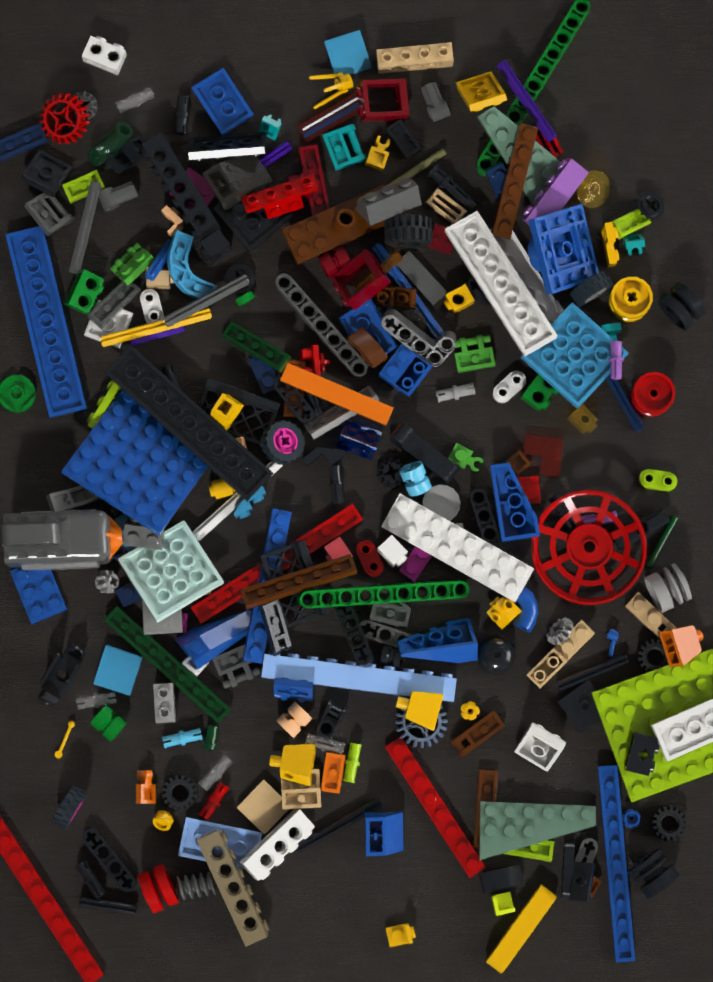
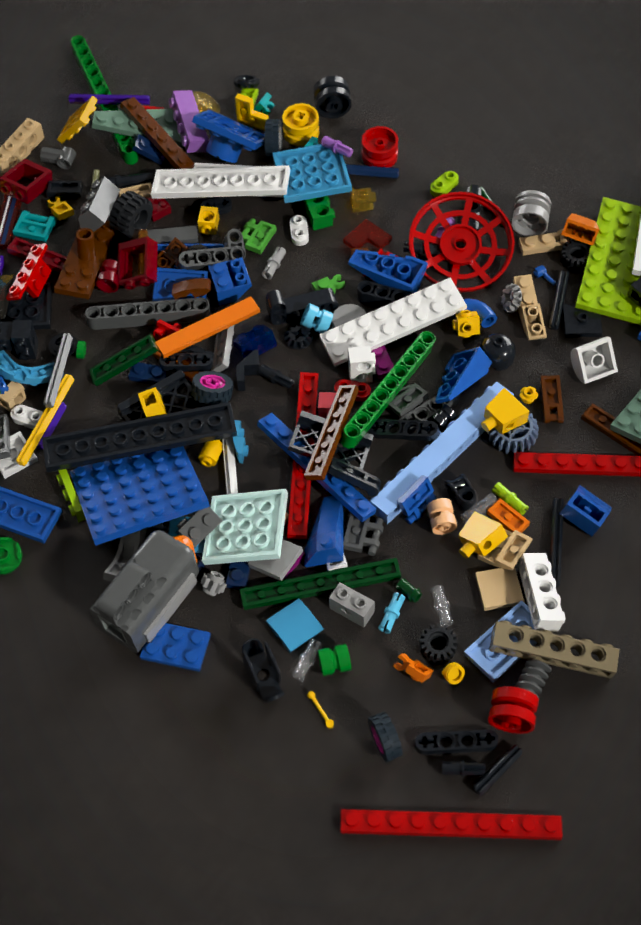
camera: 45 degrees left, 25 degrees down
red pin [198,781,230,821] -> none

